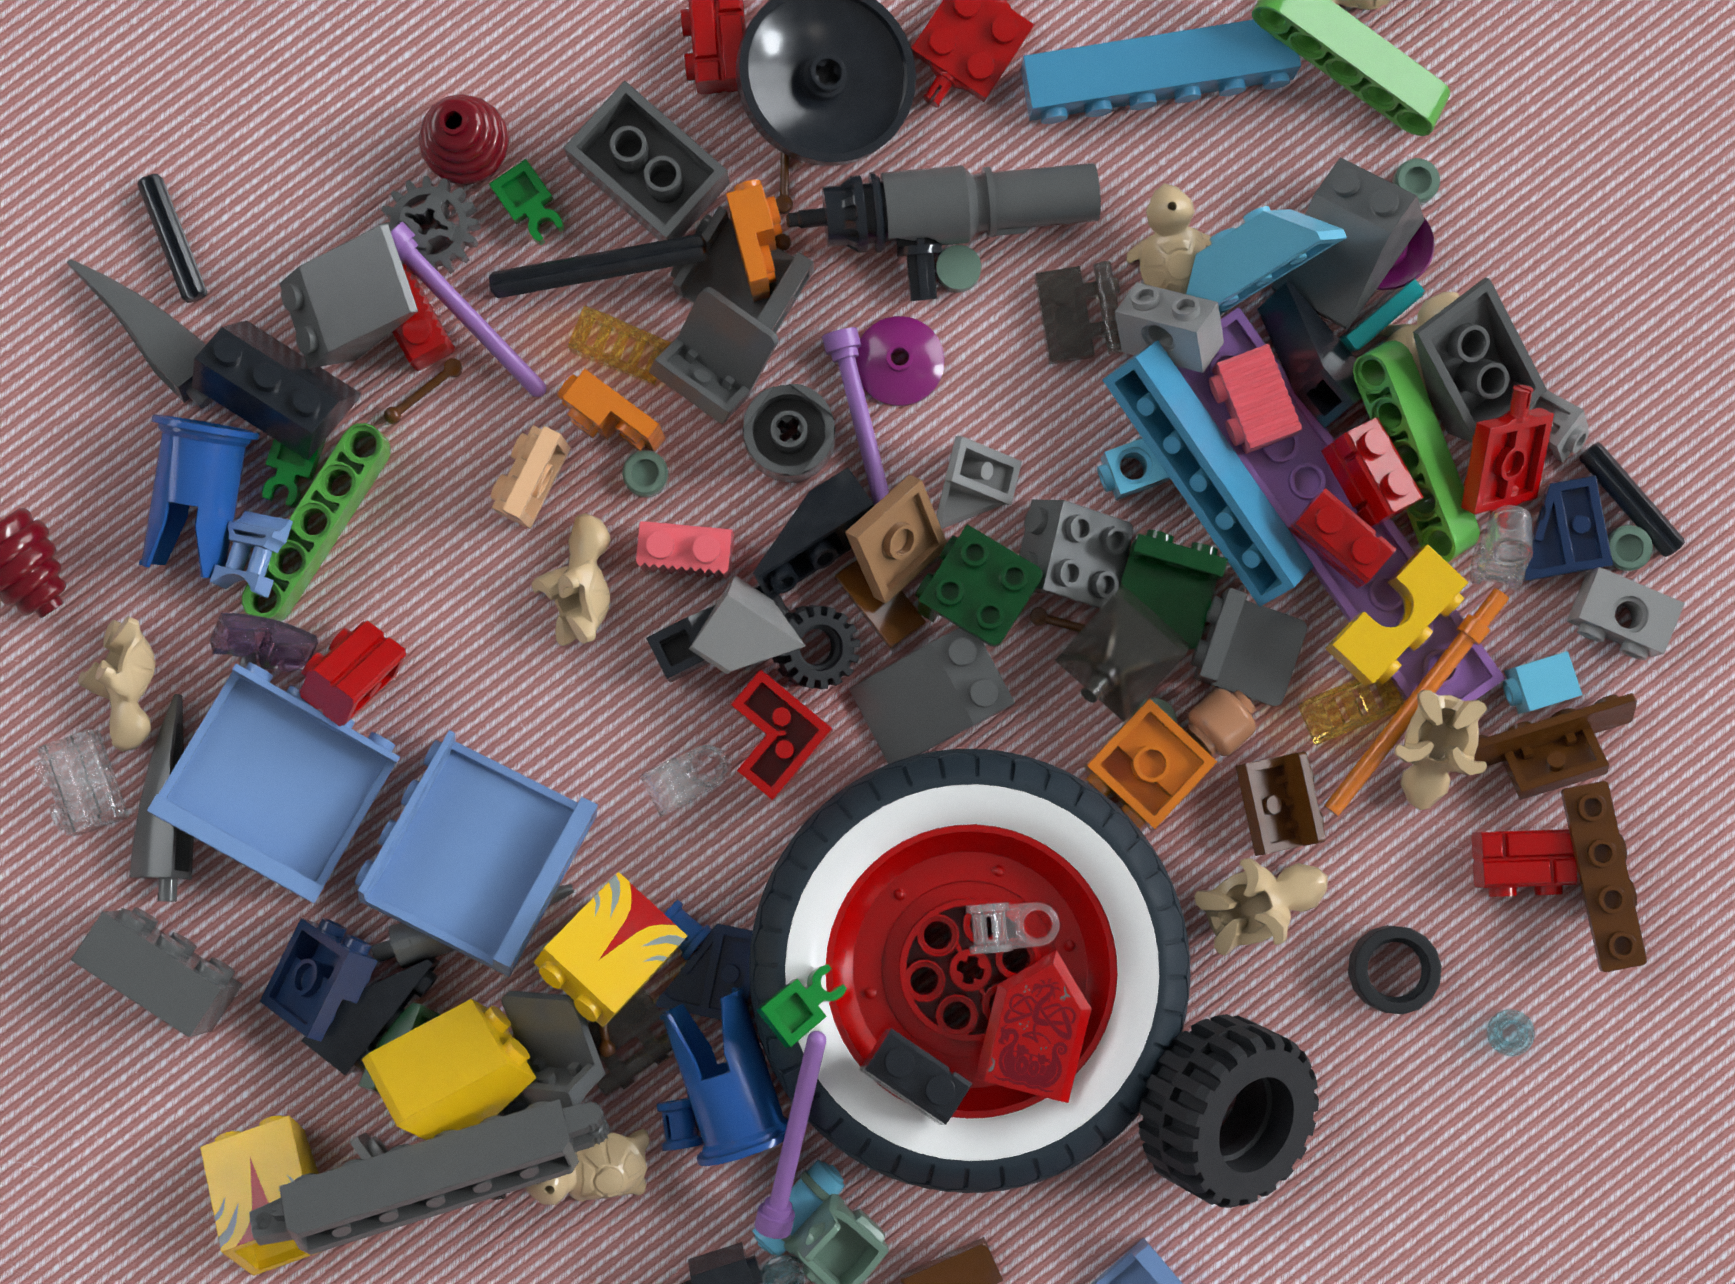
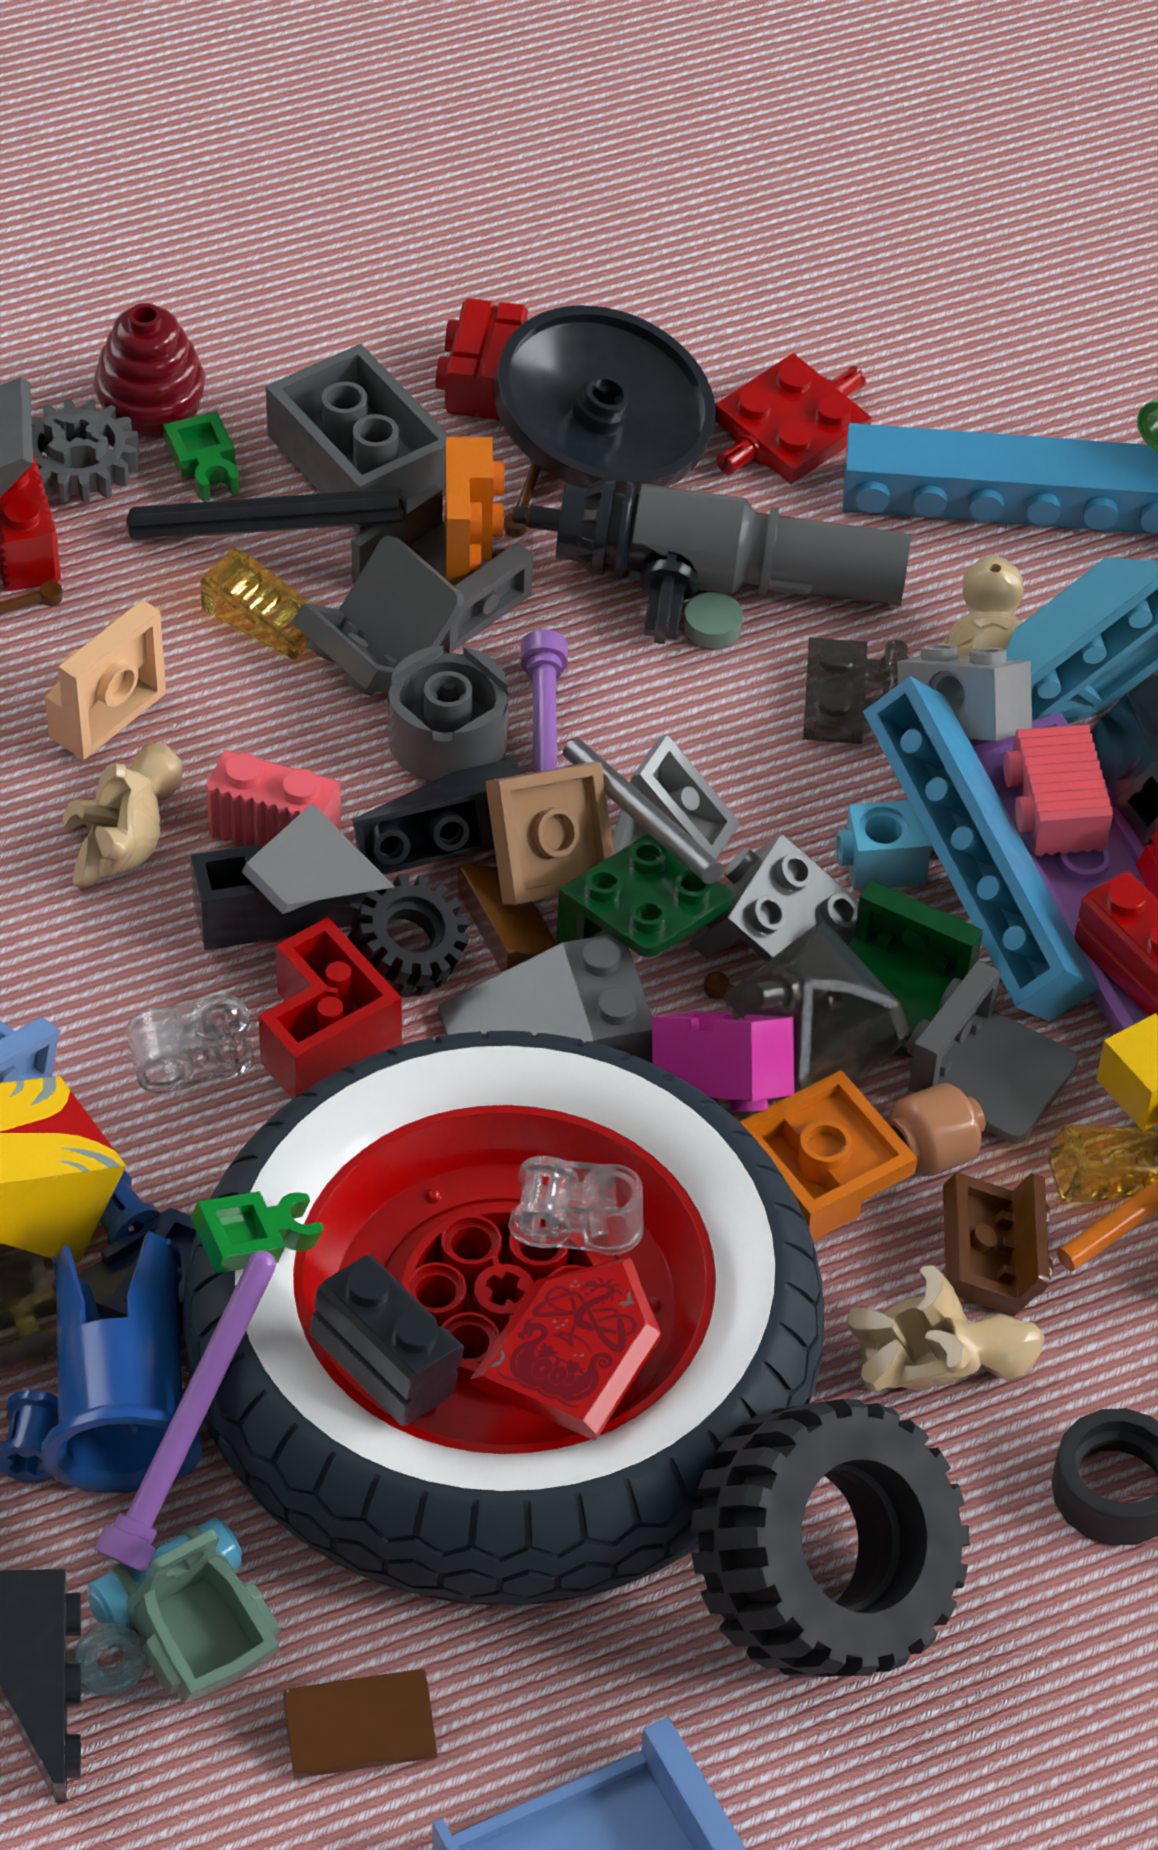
camera: 15 degrees right, 35 degrees down
medium lavender piece [391,221,546,397] -> none
orange plate [557,368,666,452] -> none
sand green tile [622,450,669,498] -> none
magenta dish [855,316,945,406] -> none
none -> flat silver bar [563,738,723,884]
none -> dark pink brick [652,1011,794,1111]

